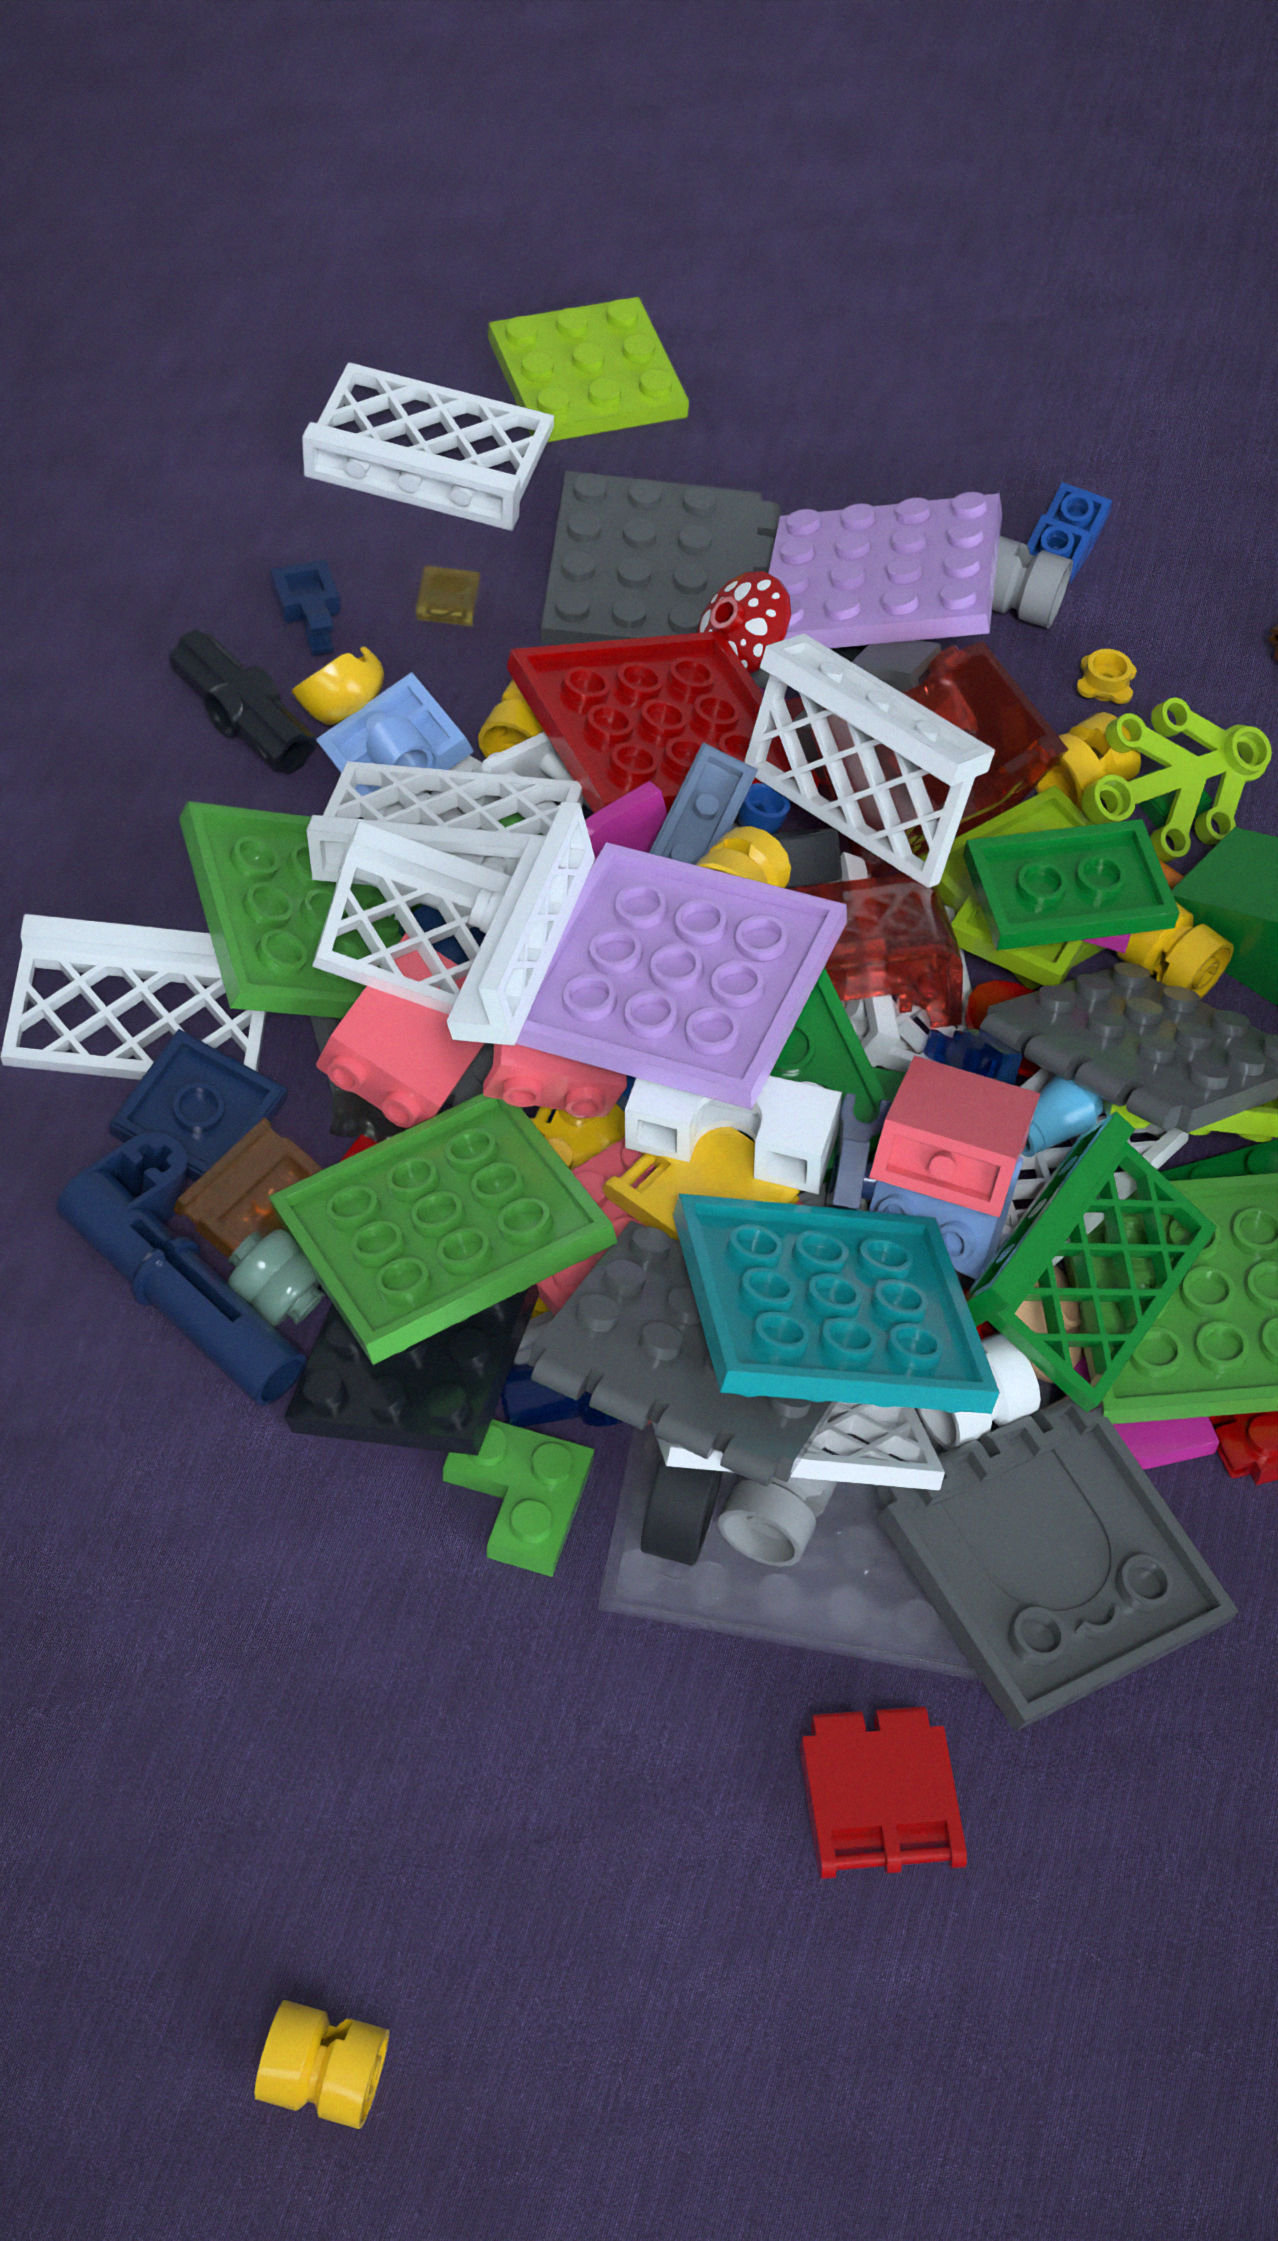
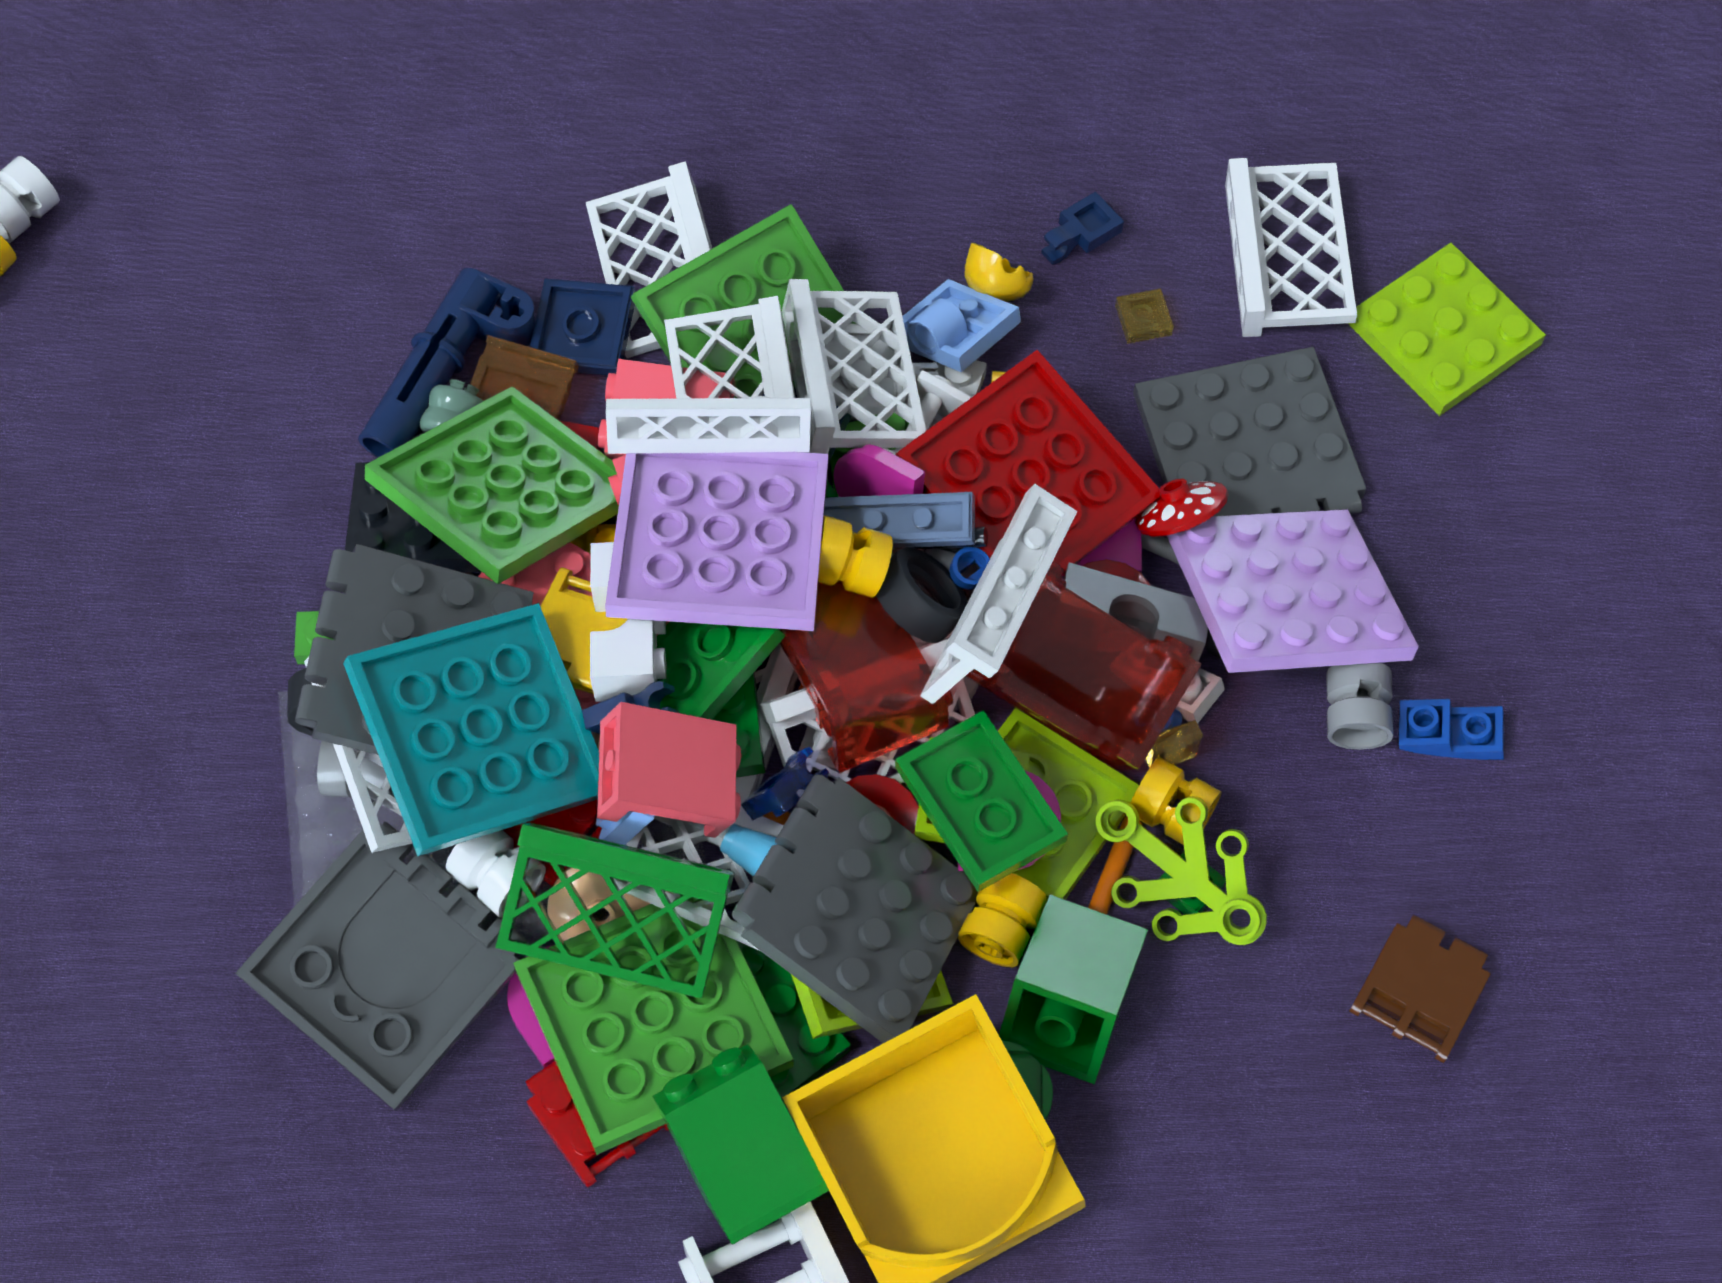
camera: 75 degrees right, 10 degrees up
black piece [169,629,315,776] -> none
red plate [799,1706,967,1879] -> none
yellow plate [1077,649,1137,704] -> none

